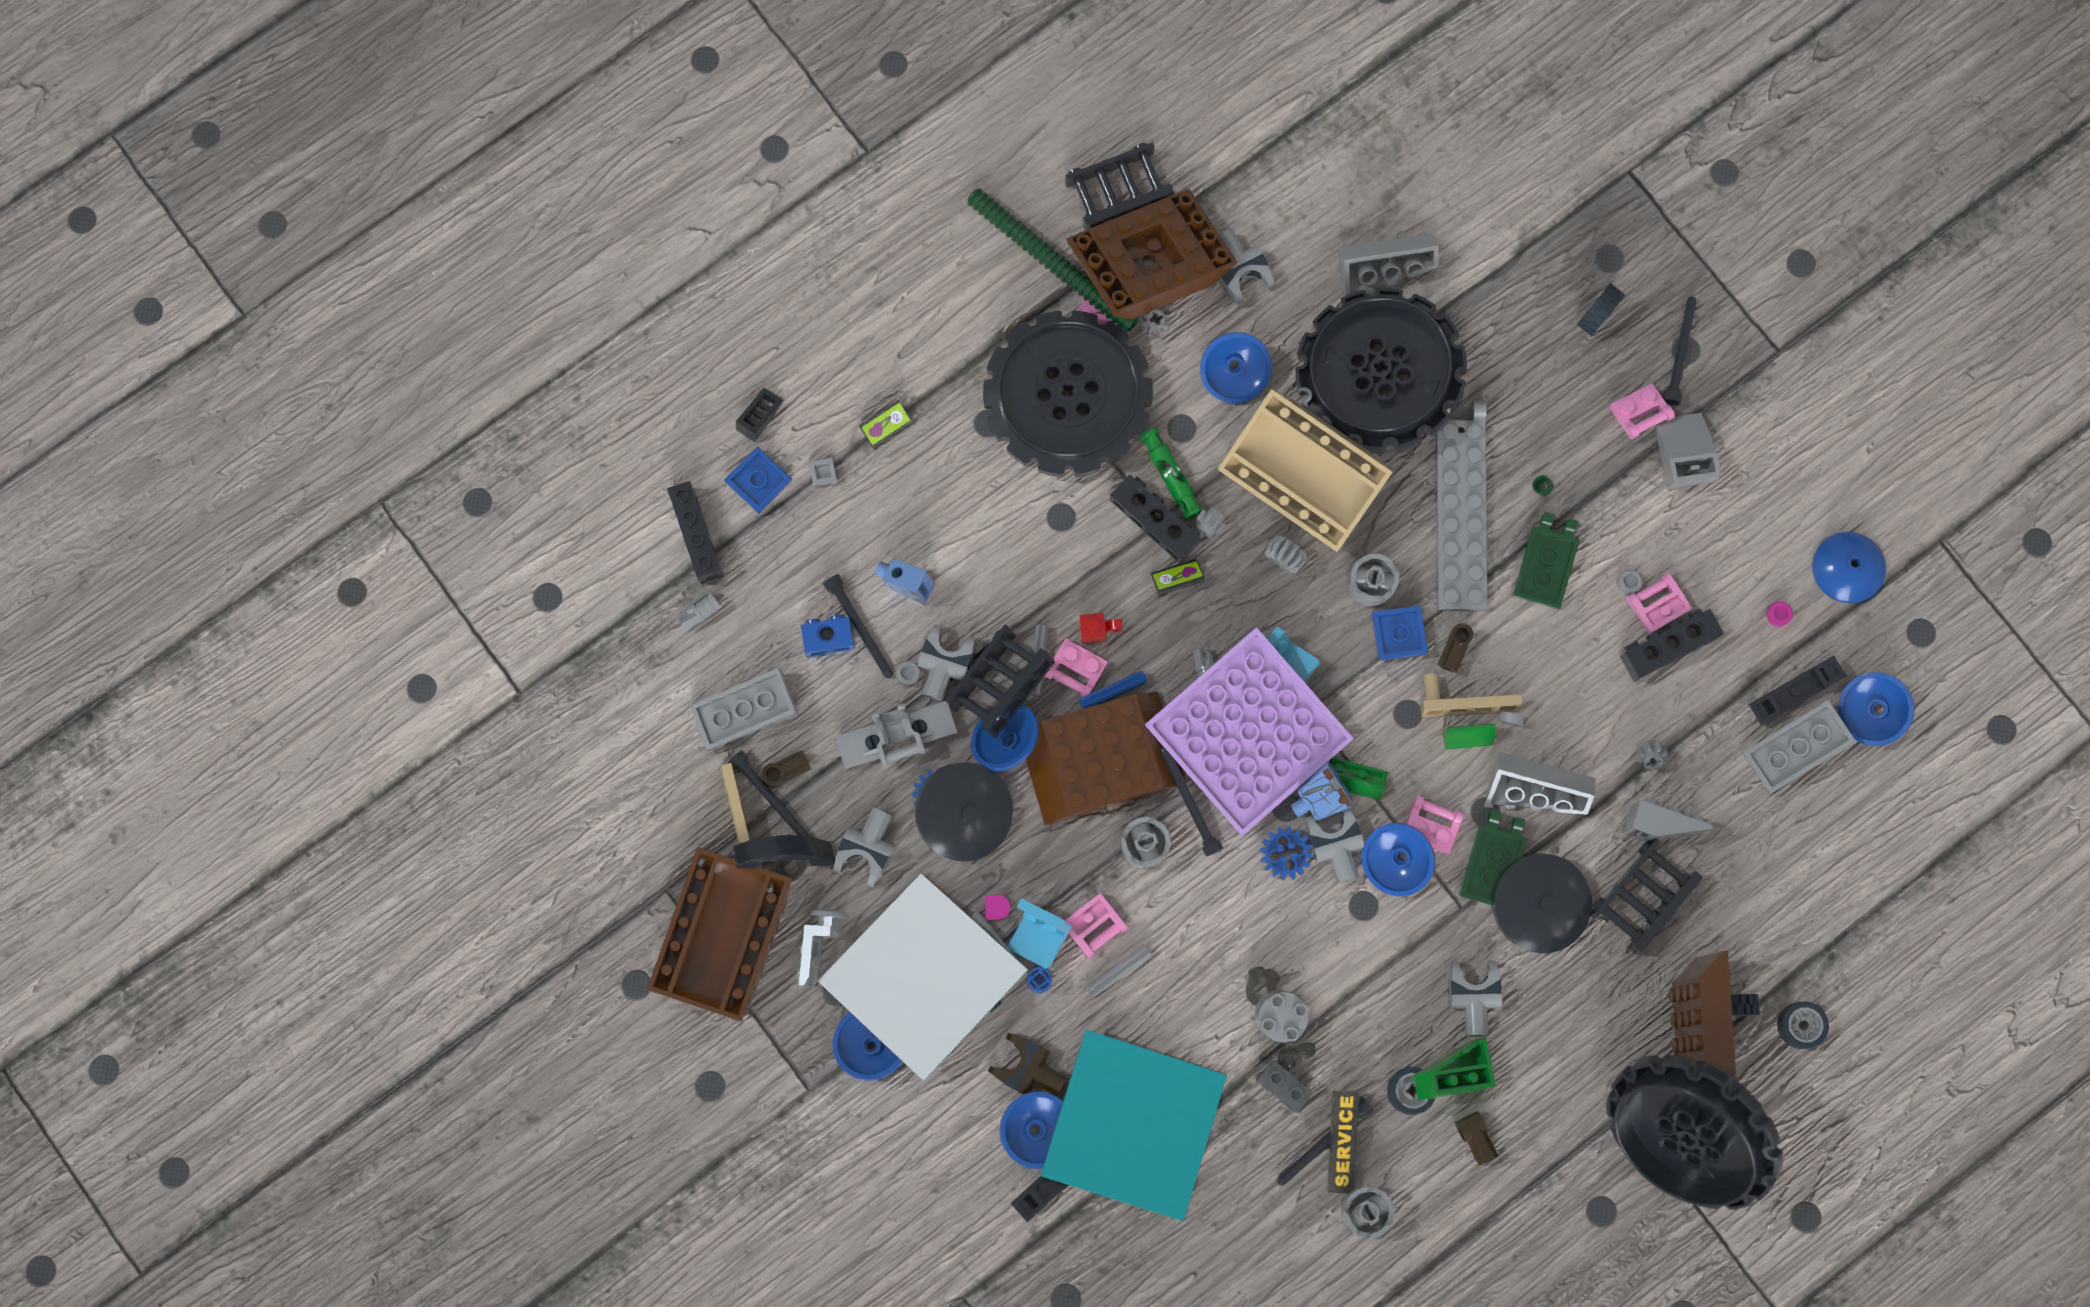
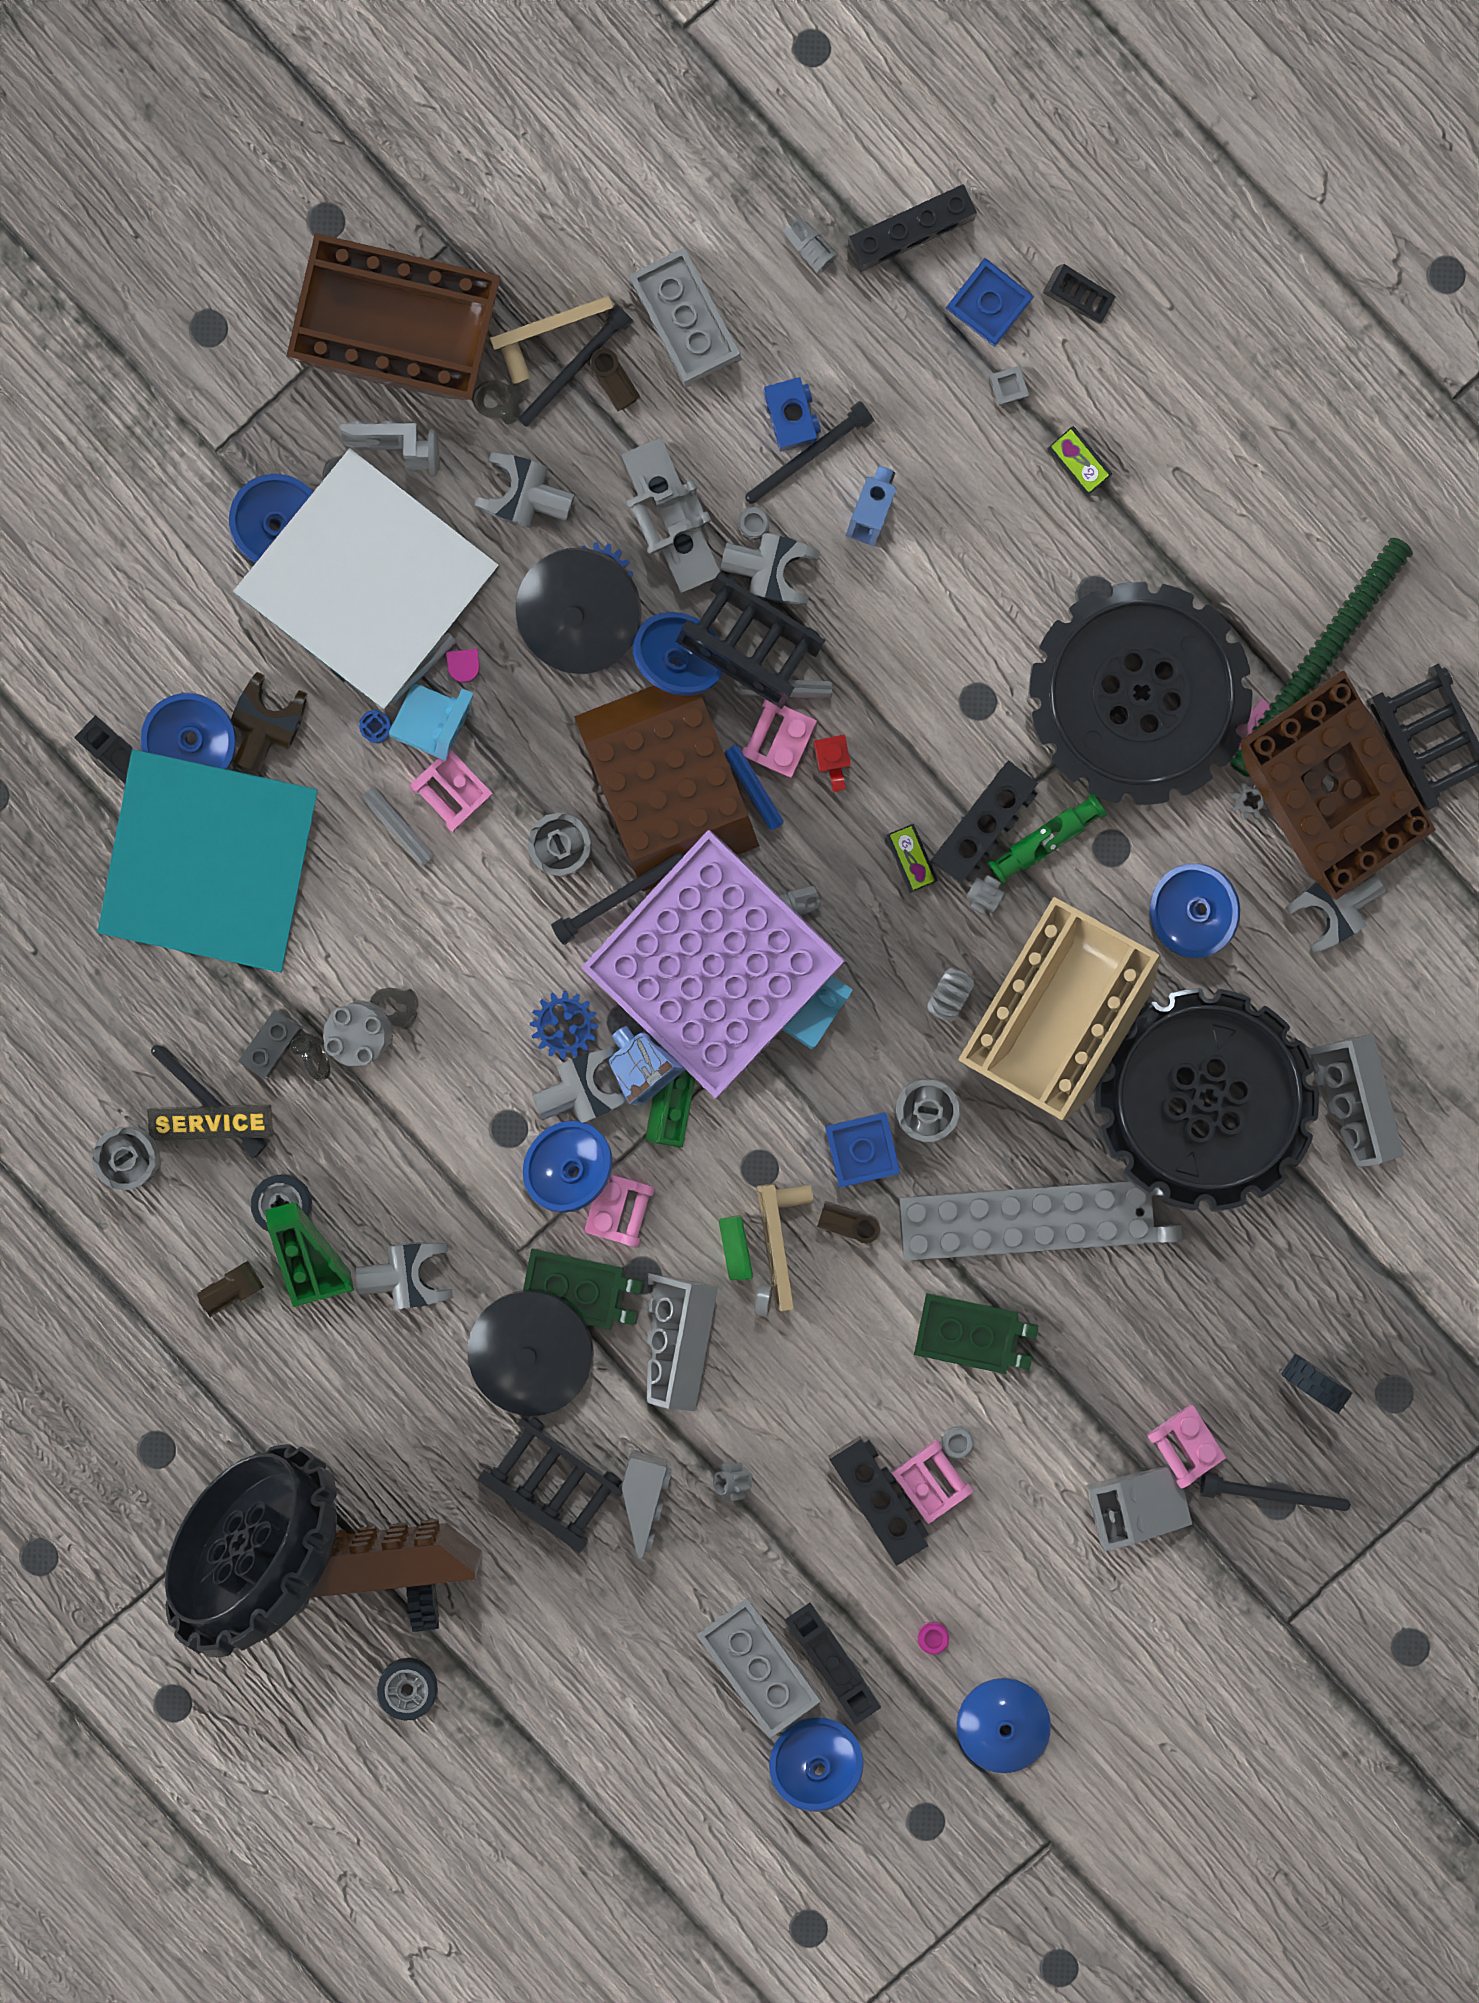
camera: 90 degrees right, 10 degrees up
black slope [733,835,835,869] -> none
dark green hinge [1532,475,1554,496] -> none

